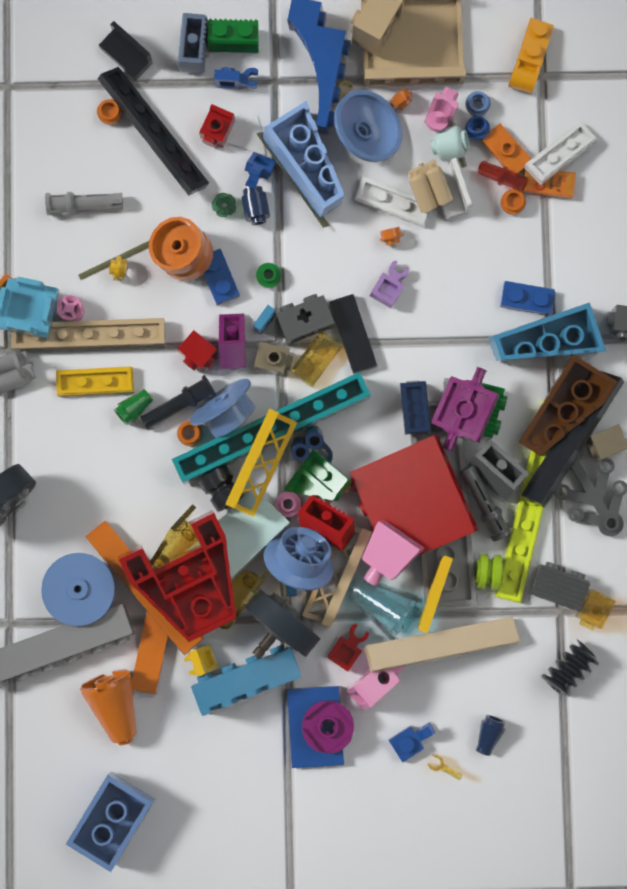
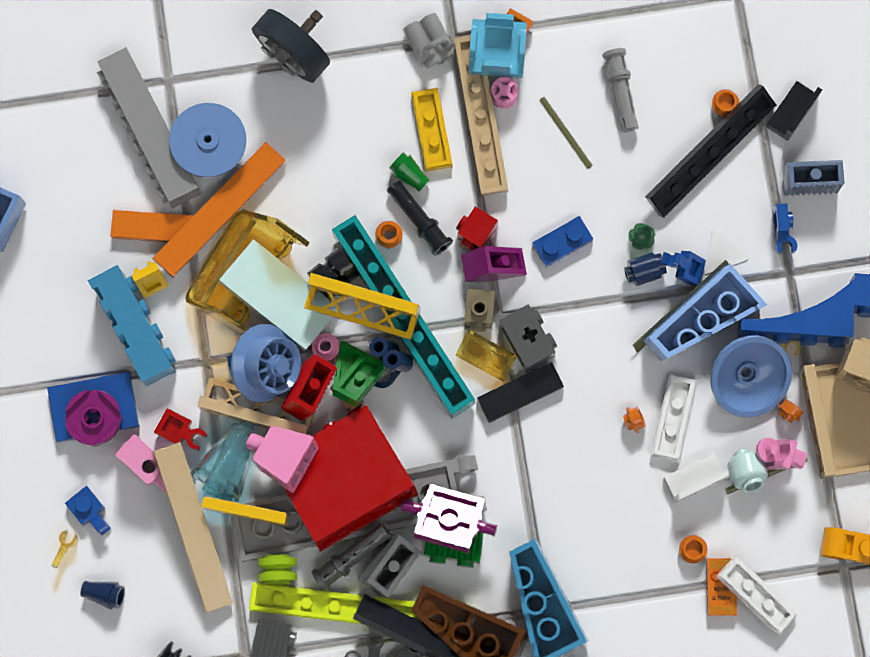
camera: 90 degrees right, 5 degrees down
orange cone [80,669,137,746] -> none
yellow plate [109,255,127,281] -> none
red wedge [118,510,237,642] -> none
orange wheel [149,217,213,281] -> none
medium blue piece [190,379,256,437] -> none
red brick [199,104,235,148] -> none
green brick [207,18,259,53] -> none
black wheel [245,589,321,659] -> none
dark azure tile [253,305,276,334] -> none
green plate [256,263,281,288] -> none
medium lavender plate [369,261,409,308] -> none
dark blue plate [400,381,431,435] -> none
tan piece [408,160,453,213] -> none
medium blue plate [465,91,491,116] -> none
blue plate [465,116,490,141] -> none
clear red axle [477,161,528,192] -> none
orange plate [480,123,531,178] -> none
blue plate [500,281,555,316] -> none

